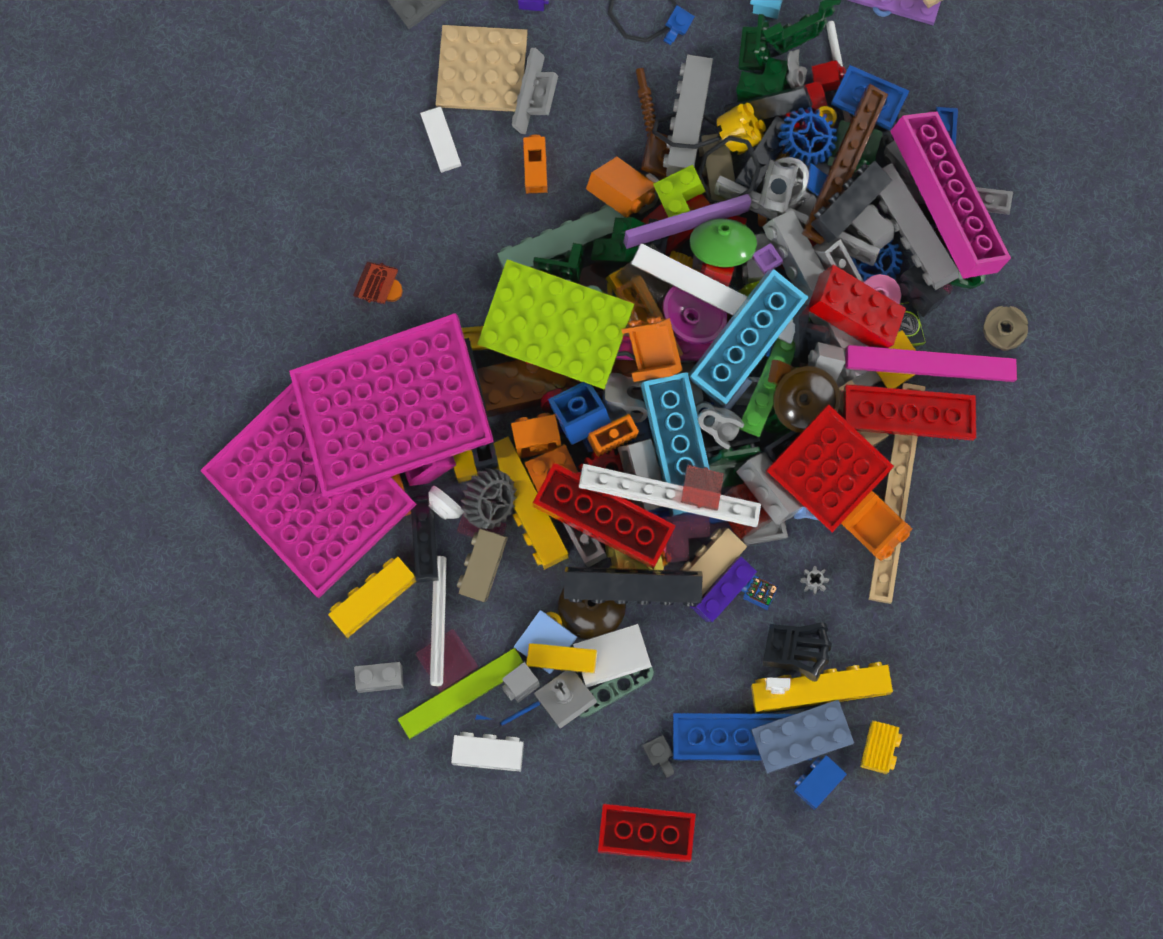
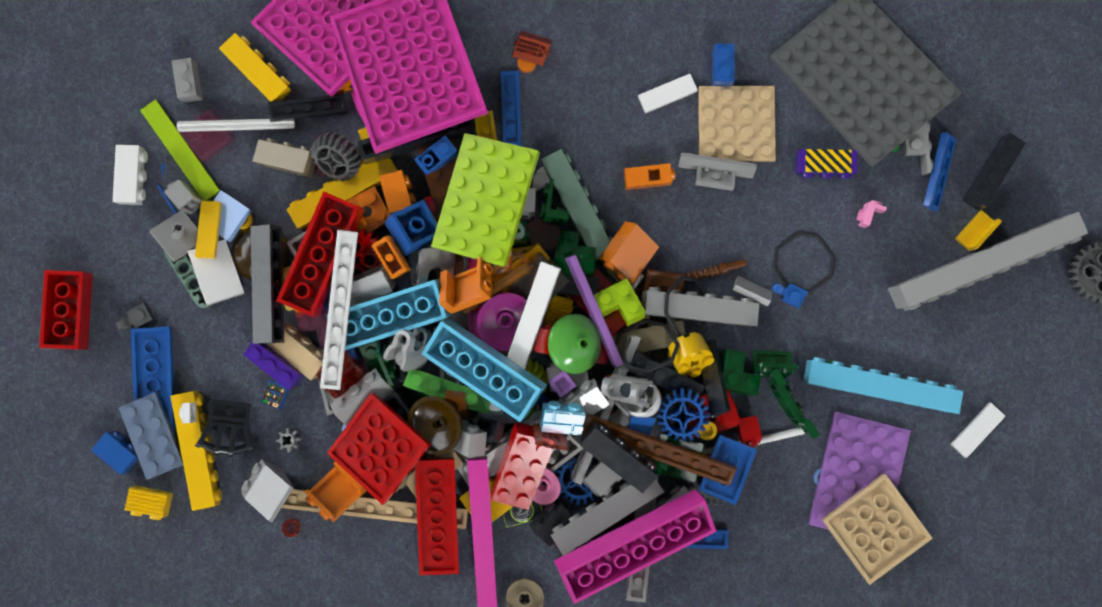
camera: 80 degrees right, 10 degrees up
white piece [428,485,464,520] -> none
clear red piece [681,465,724,511] -> none
light grey plate [786,49,807,88] -> none
none -> slope [241,459,293,522]
none -> clear red bush [282,519,301,537]
none -> blue slope [414,136,459,175]
none -> blue tile [500,71,522,146]
none -> clear red piece [532,423,569,451]
none -> medium azure brick [540,401,585,435]
none -> blue brick [712,44,734,86]
none -> light grey tile [733,276,772,306]

